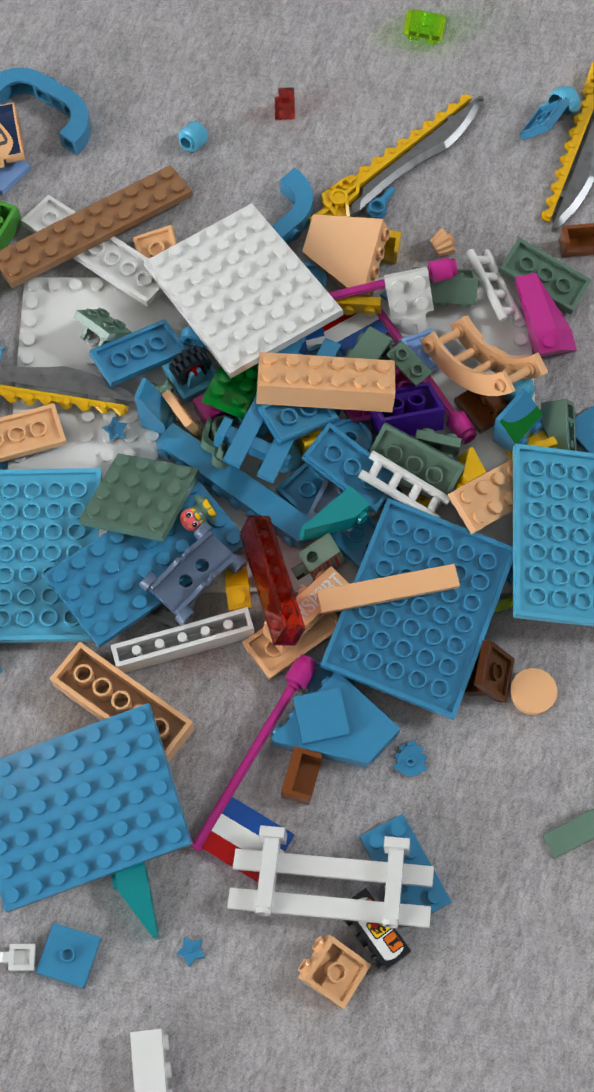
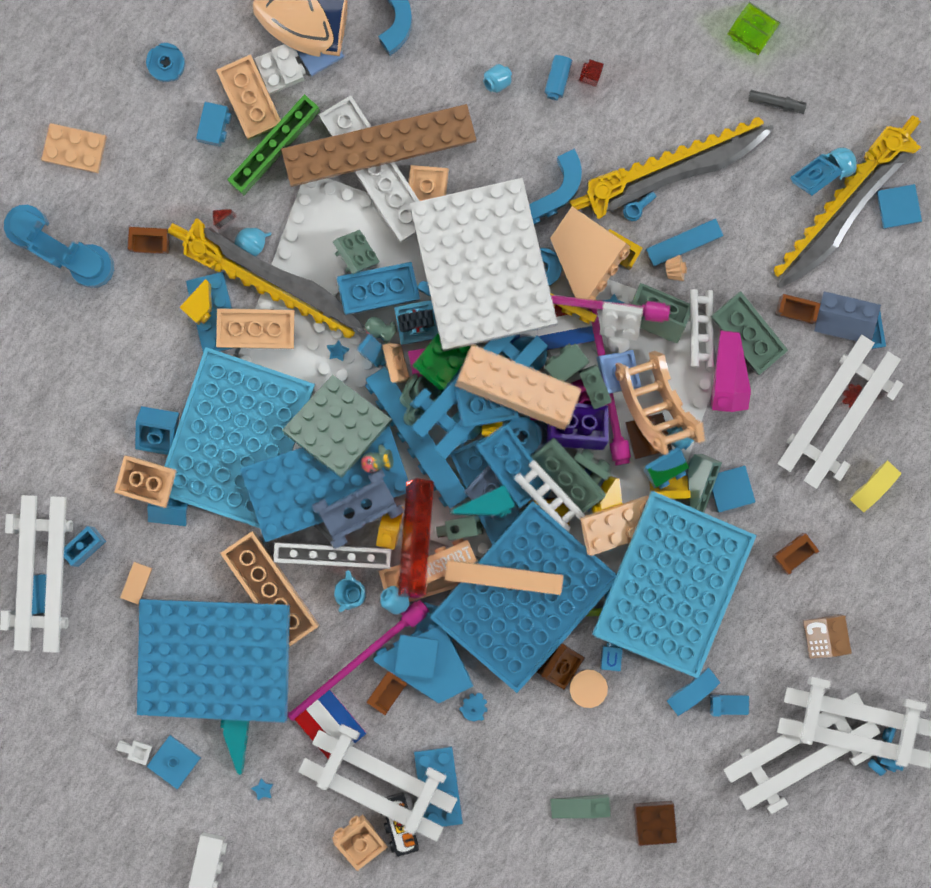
camera: 15 degrees right, 20 degrees up
none -> medium azure hair [334,570,366,612]
none -> medium azure head [380,586,409,614]
none -> dark azure brick [544,55,573,100]
none -> dark azure brick [600,642,623,671]
none -> dark azure tile [646,218,724,267]
none -> dark grey pin [748,89,807,115]

